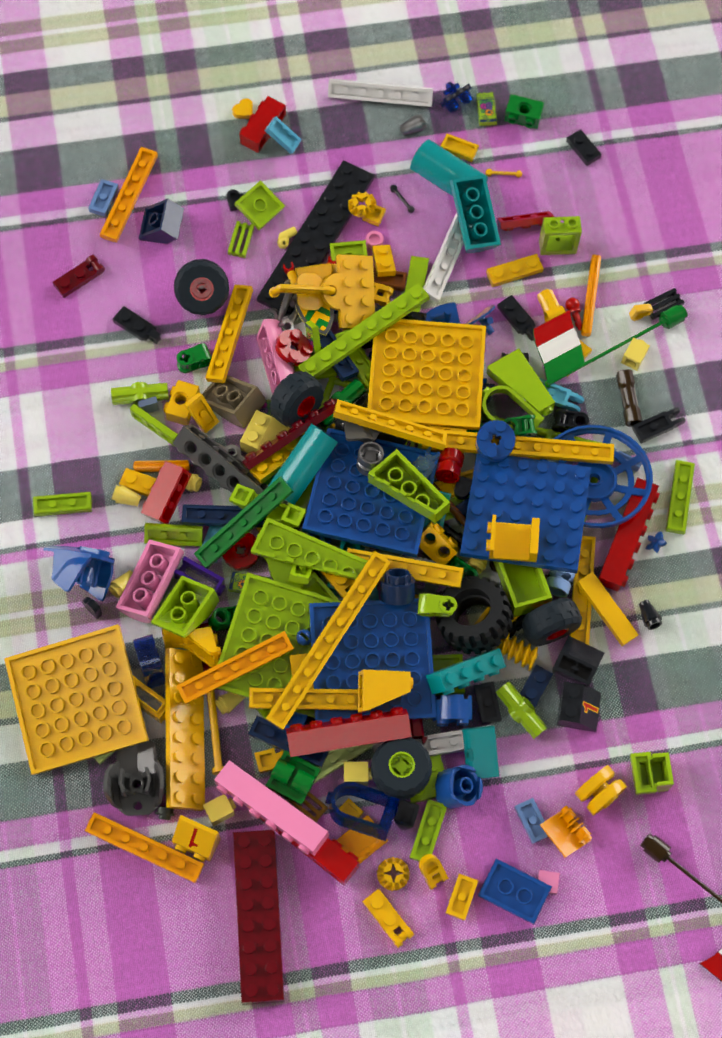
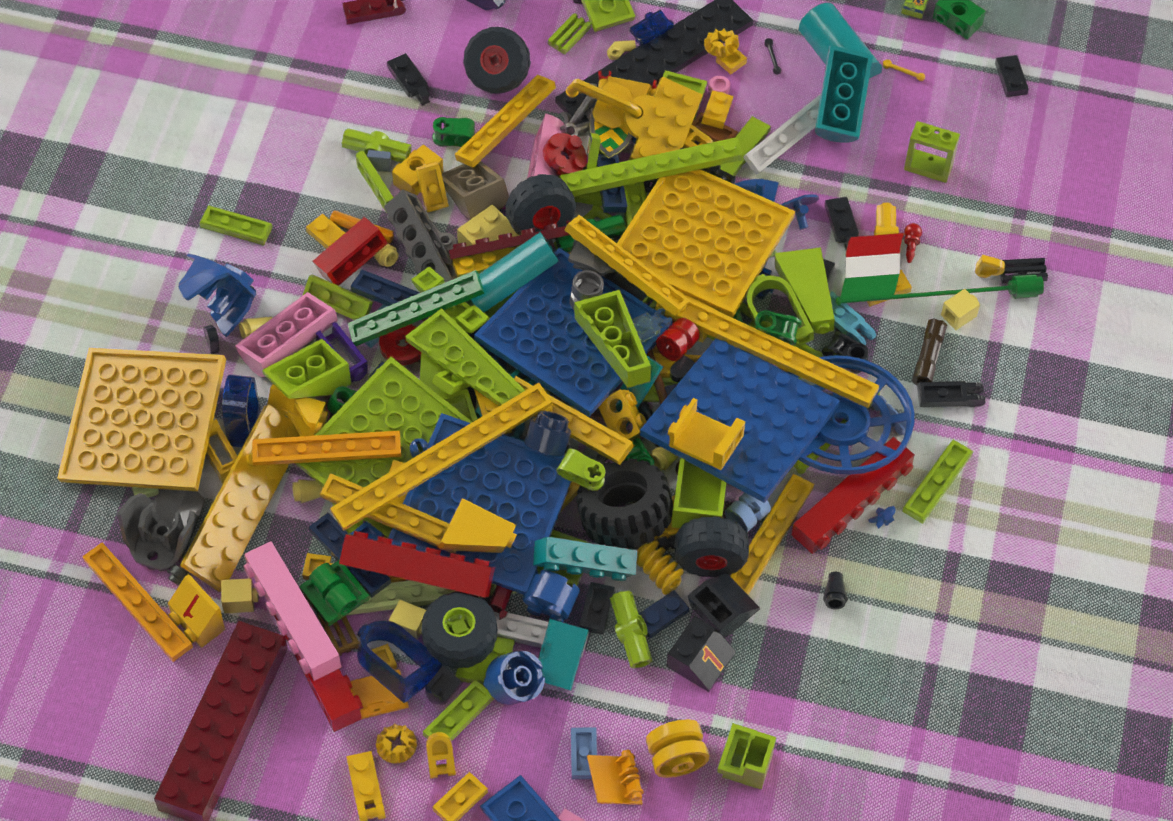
camera: 25 degrees right, 10 degrees down
light yellow cone [112,485,141,507] -> none
yellow bar [207,690,224,775] -> none
yellow tile [441,133,479,162] -> none
blue brick [475,420,515,462] -> none
yellow plate [486,254,544,287] -> none
red plate [497,211,554,231] -> none
yellow tile [576,572,639,646] -> none
light orange axle [581,254,601,337] -> none
none -> clear blue hips [629,9,674,45]

